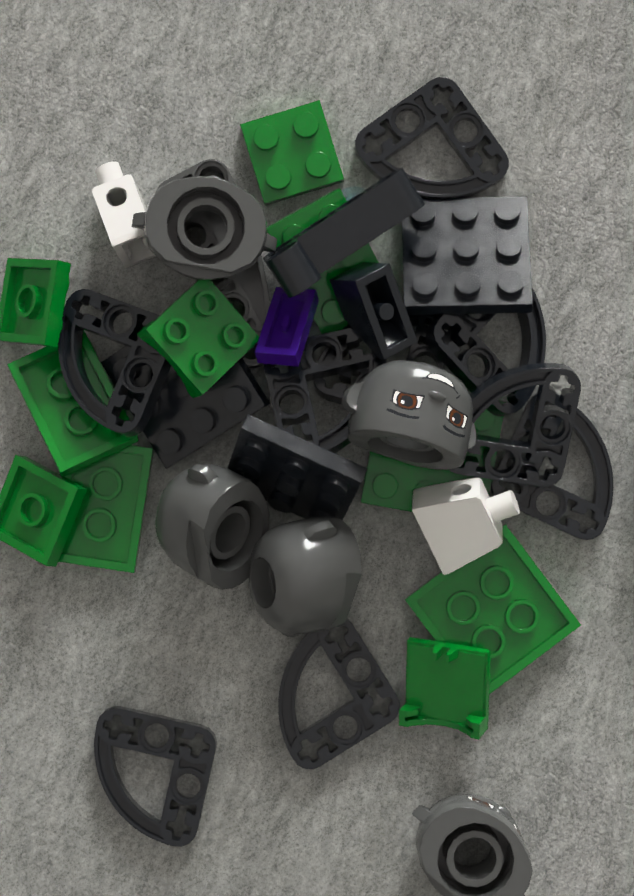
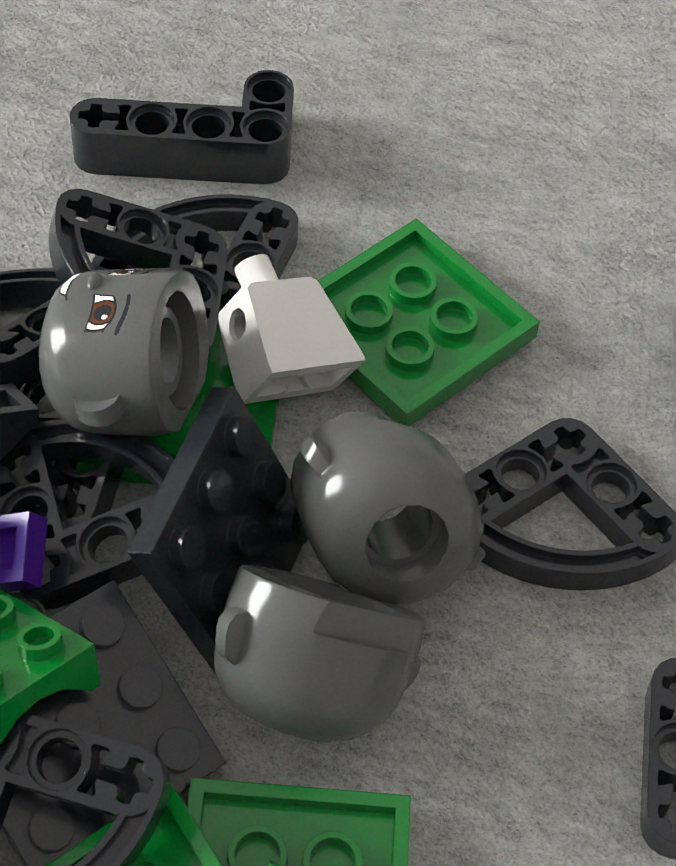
camera: 95 degrees left, 35 degrees down
green piece [399,637,491,740] -> none

